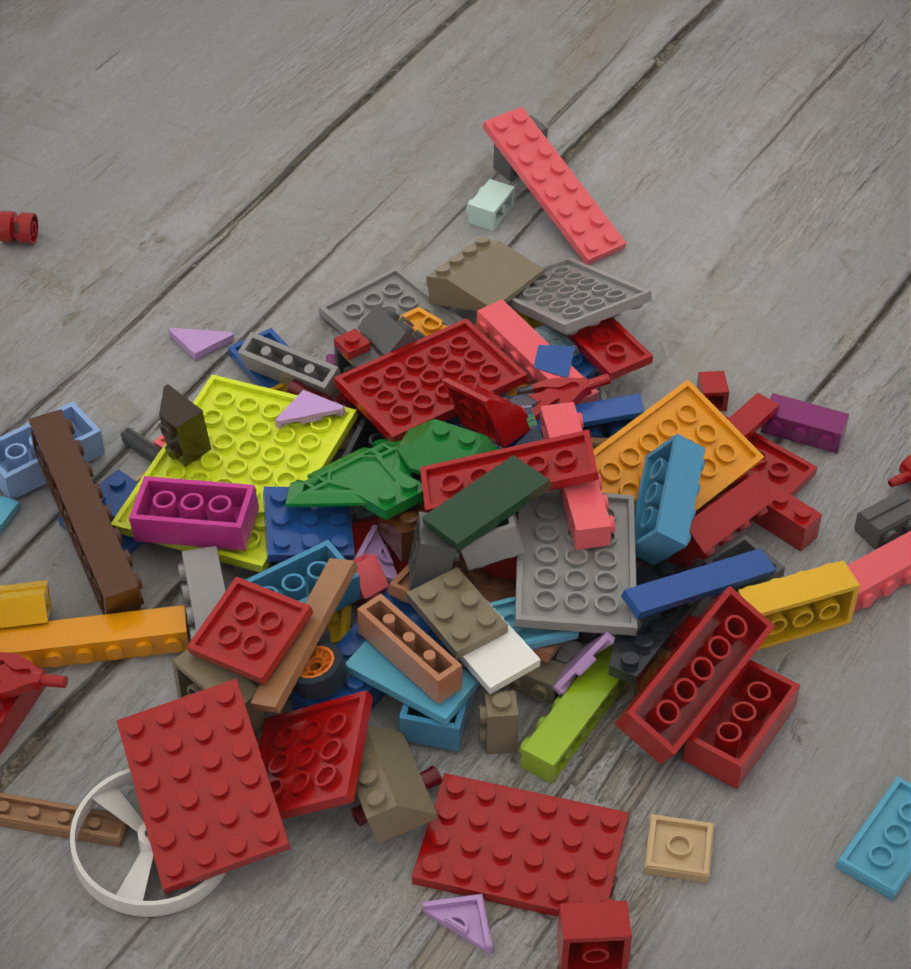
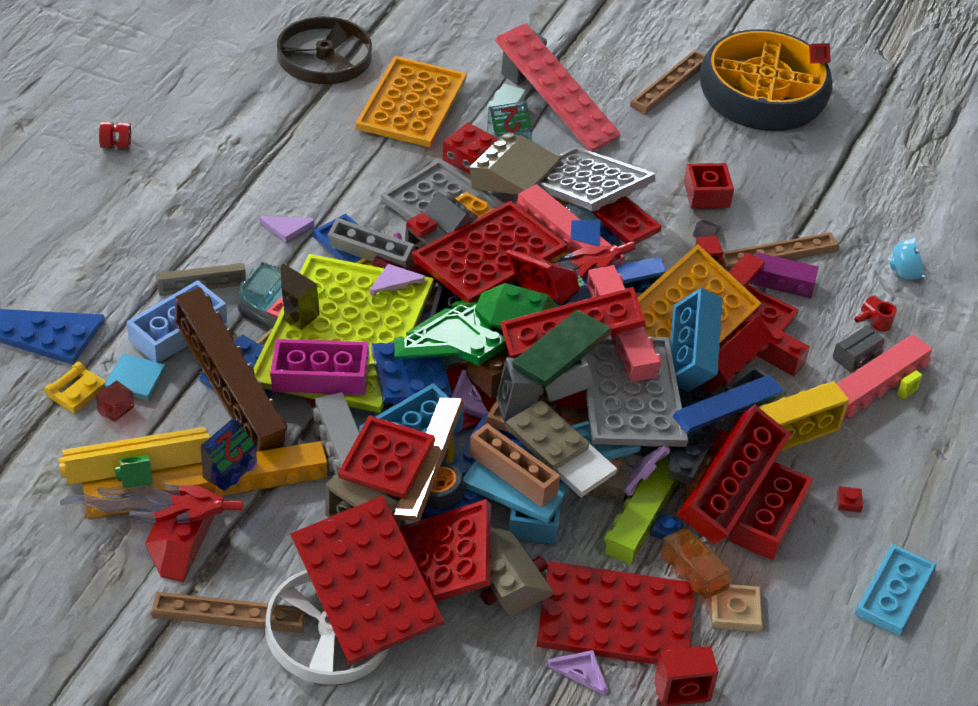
camera: 10 degrees left, 0 degrees up
coral brick [352,554,389,601] -> none
dark tan brick [478,690,519,755] -> none
none -> dark tan fence [156,263,246,296]
none -> clear blue slope [201,418,257,492]
none -> clear light blue brick [239,261,281,310]
none -> dark brown piece [277,16,372,84]
none -> light orange plate [355,56,467,148]
none -> red piece [442,122,499,175]
none -> slope [487,101,532,141]
none -> medium nougat tile [630,50,705,114]
none -> blue plate [651,513,683,544]
none -> clear orange brick [661,527,731,600]
none -> red brick [684,163,734,209]
none -> flat silver slope [693,219,721,238]
none -> wheel [700,29,832,131]
none -> medium nougat tile [721,232,840,272]
none -> red plate [809,43,831,64]
none -> red plate [837,486,863,513]

